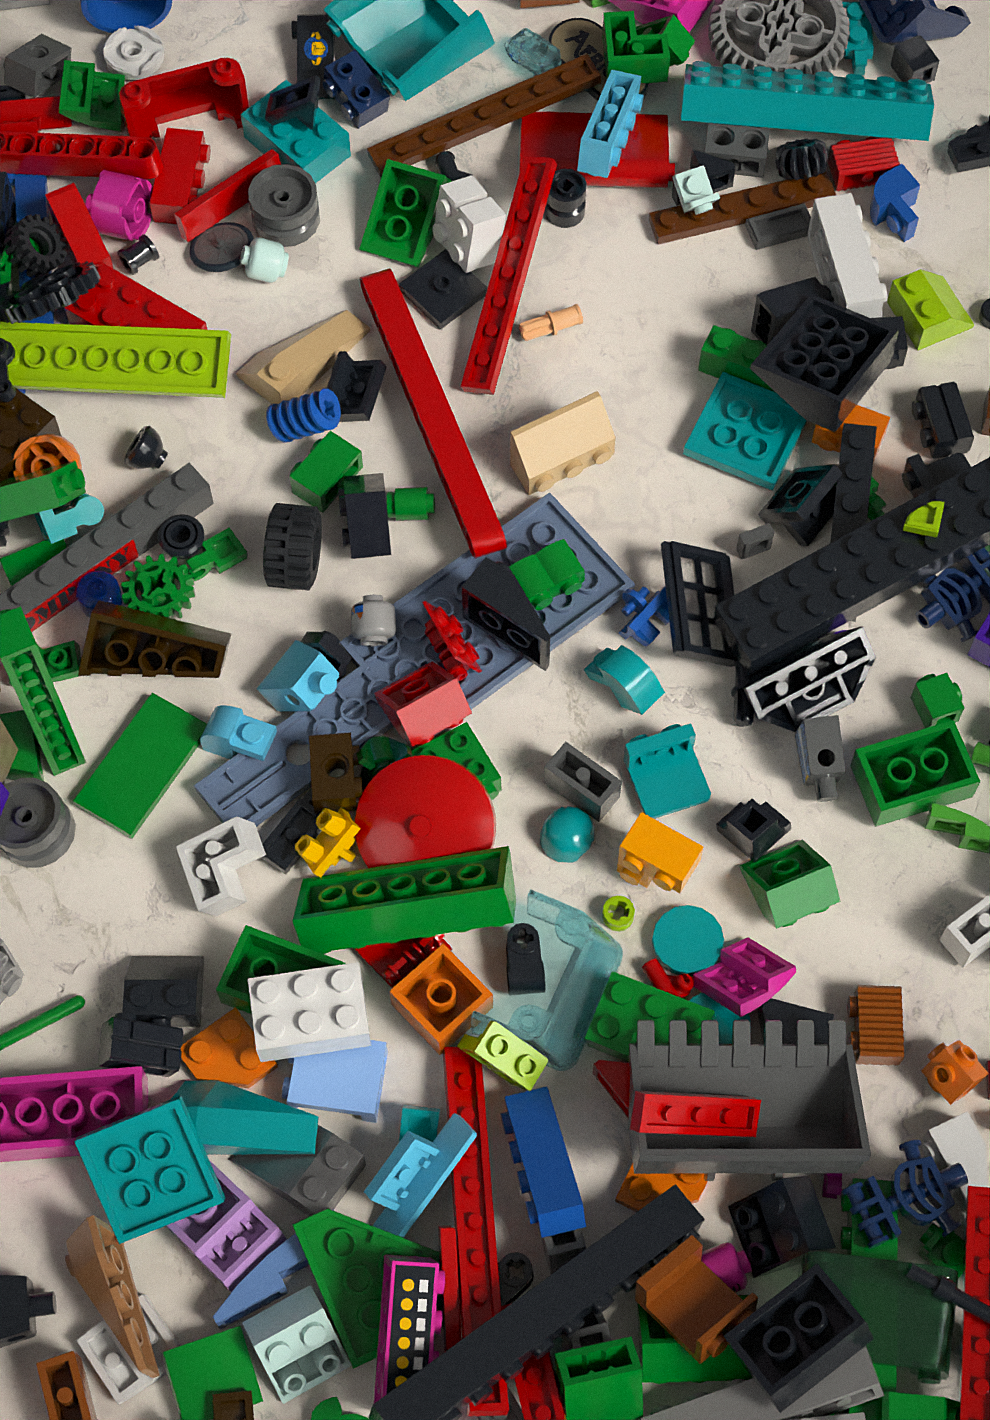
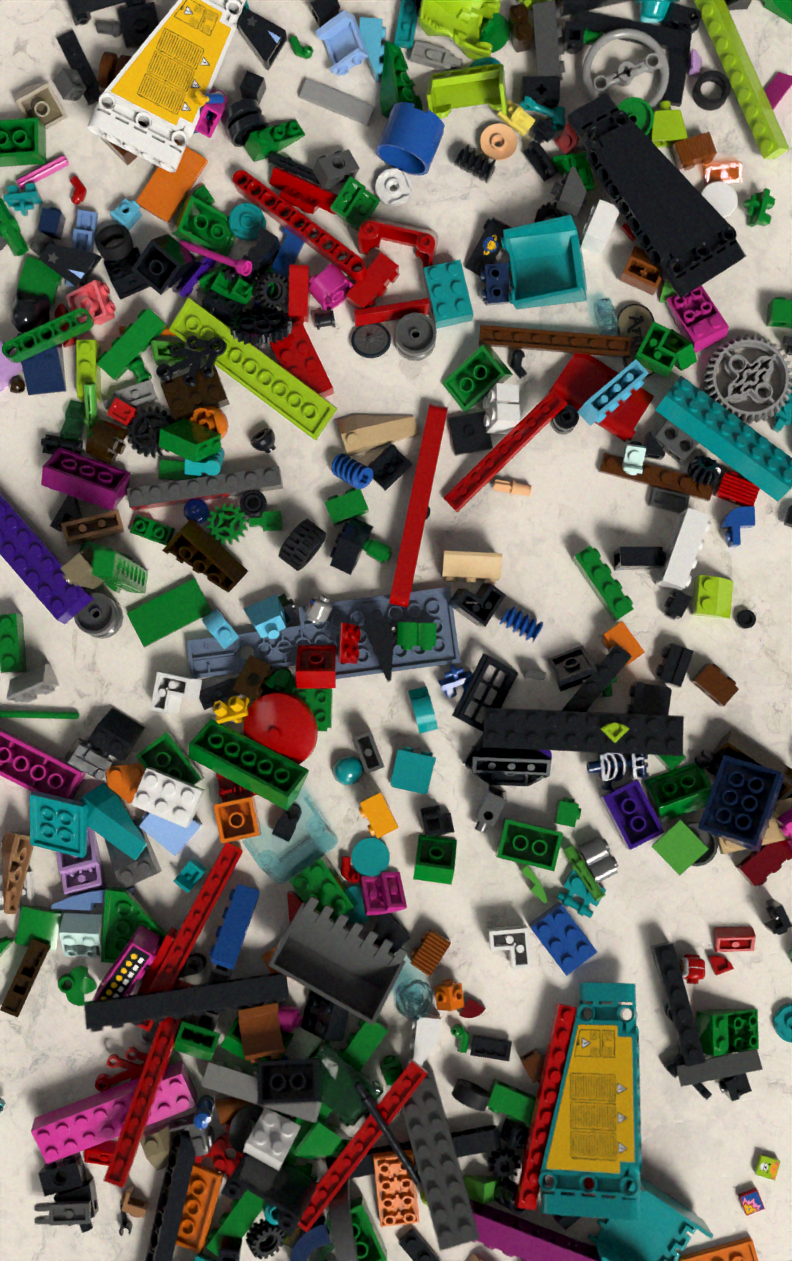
camera: 30 degrees right, 20 degrees up
light aqua head [240,237,289,283] -> none
black slope [264,75,320,130] -> none
medium azure bracket [364,1113,477,1238] -> none
lime bracket [457,1021,548,1091] -> none
lime bush [602,896,635,932] -> none
red plate [630,1091,761,1137] -> none
teal plate [683,372,808,491] -> none
black slope [751,294,899,432] -> none
dark blue piece [841,1140,968,1249] -> none
none -> clear light blue cylinder [393,979,433,1020]
none -> black brick [448,583,506,627]
none -> blue piece [499,605,543,643]

